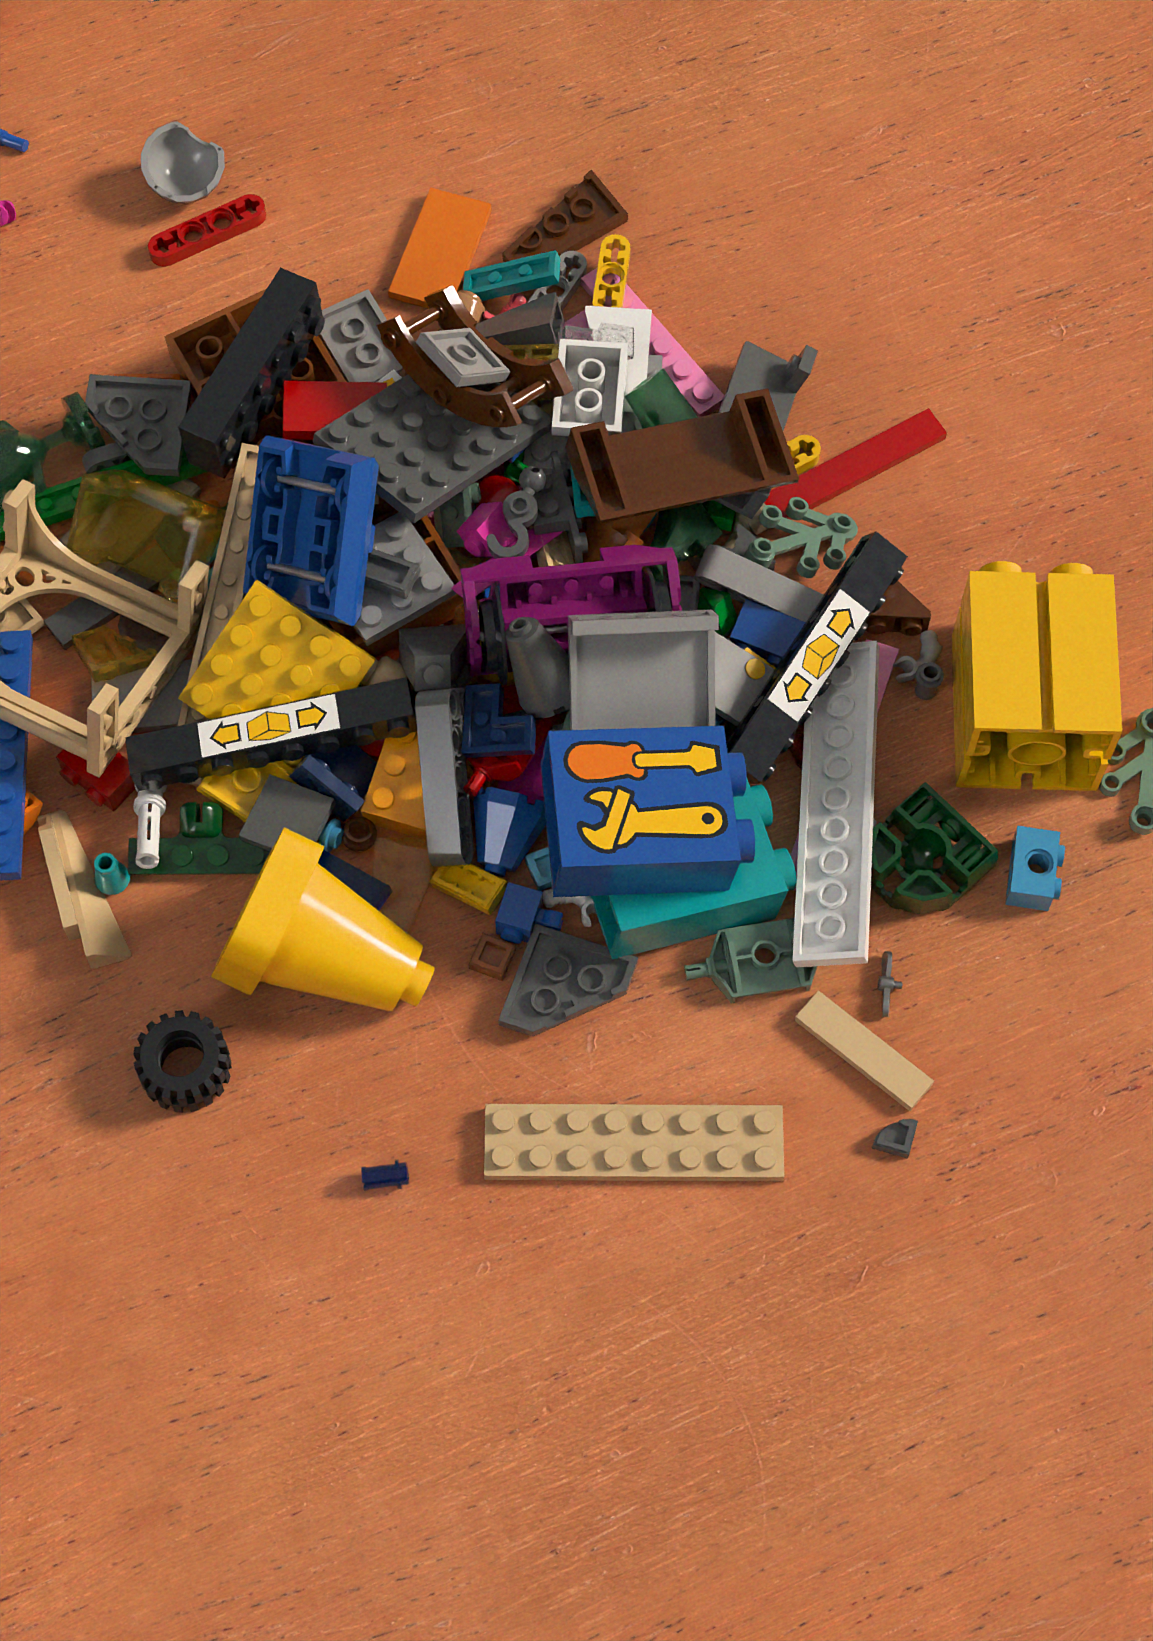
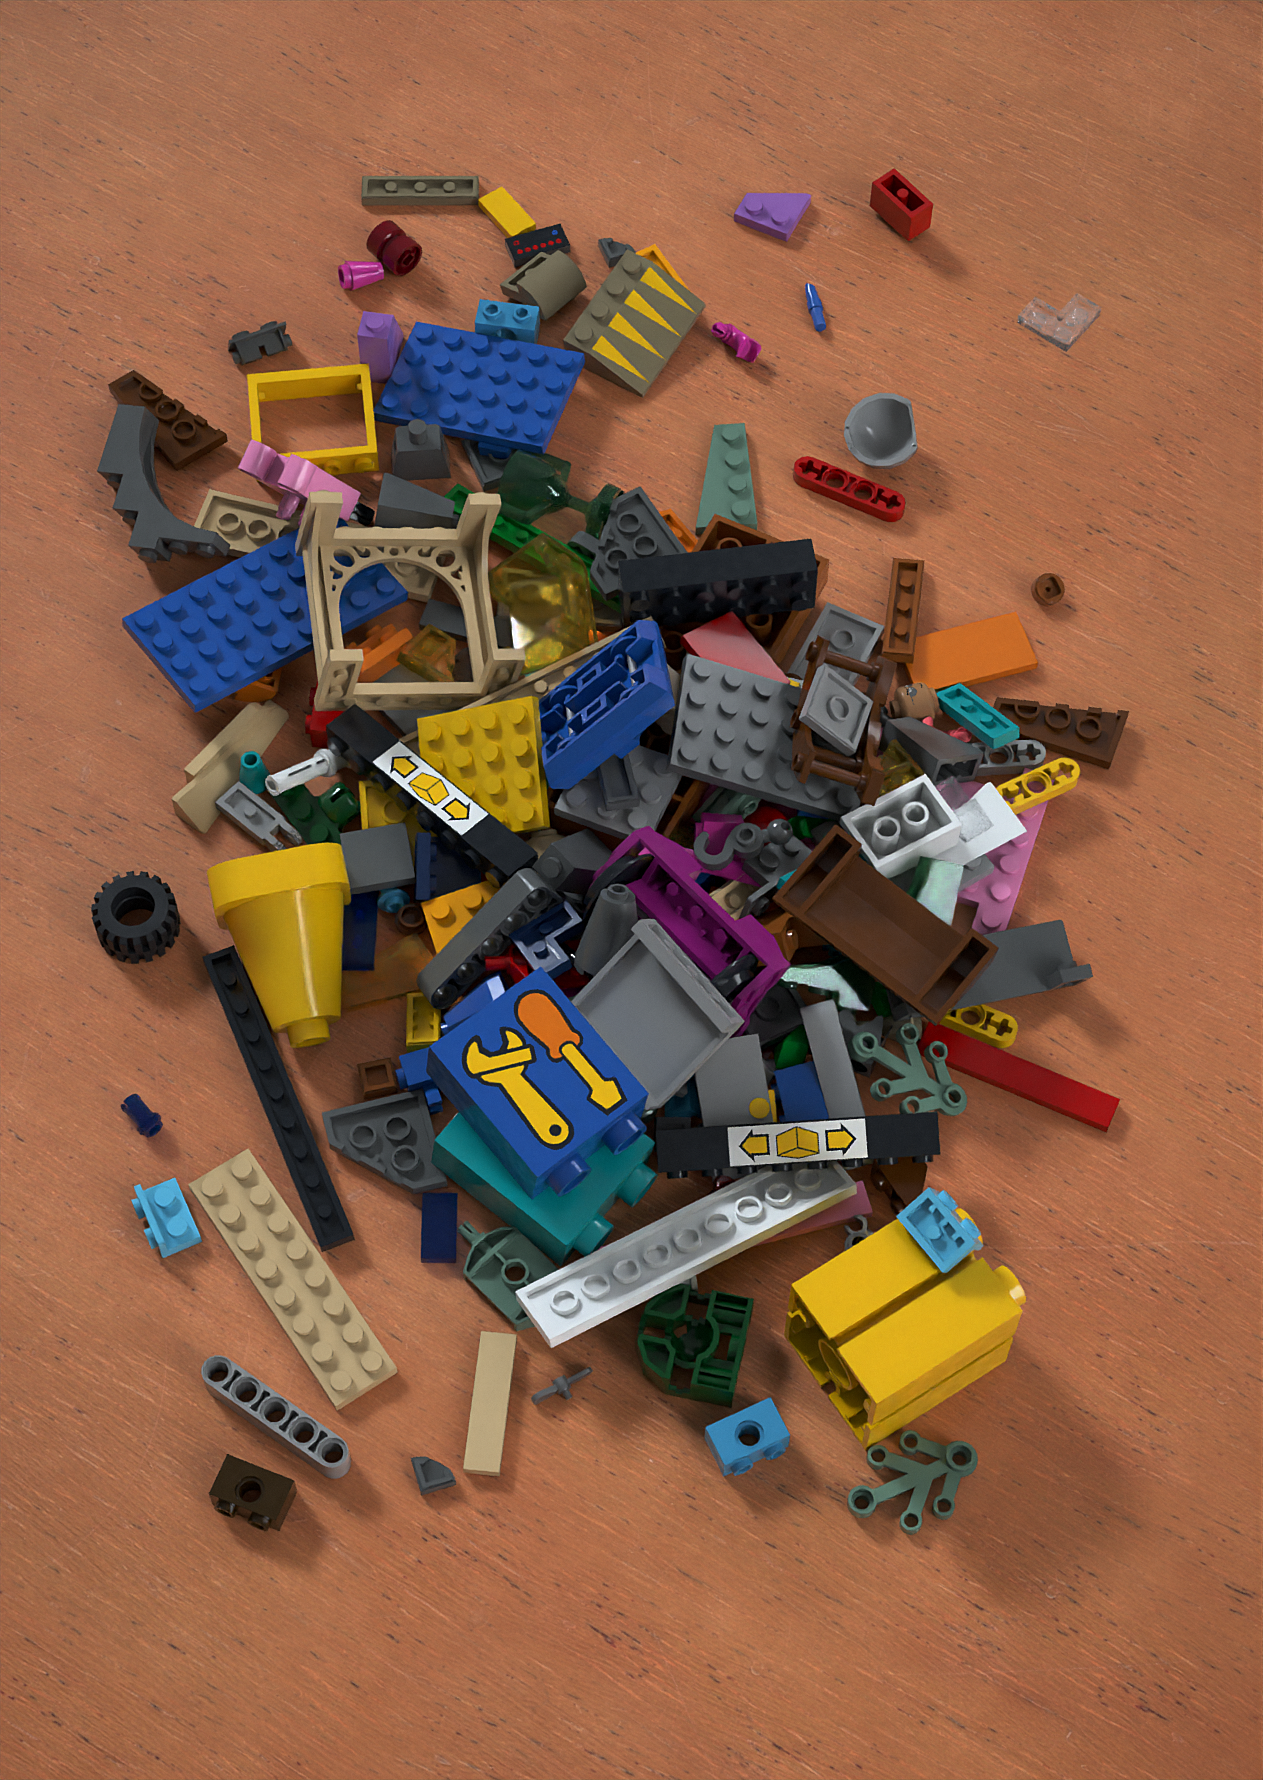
camera: 55 degrees right, 5 degrees down
none -> medium azure bracket [131,1178,202,1258]
none -> light grey beam [201,1355,351,1479]
none -> black plate [202,945,355,1252]
none -> dark brown brick [209,1454,298,1531]
none -> light grey hinge [215,781,303,852]
none -> orange brick [344,623,413,683]
none -> clear blue tile [421,1193,458,1263]
none -> sand green wing [695,423,758,535]
none -> dark orange tile [882,558,925,663]
none -> medium azure bracket [896,1187,984,1273]
none -> dark orange tile [1031,573,1065,606]

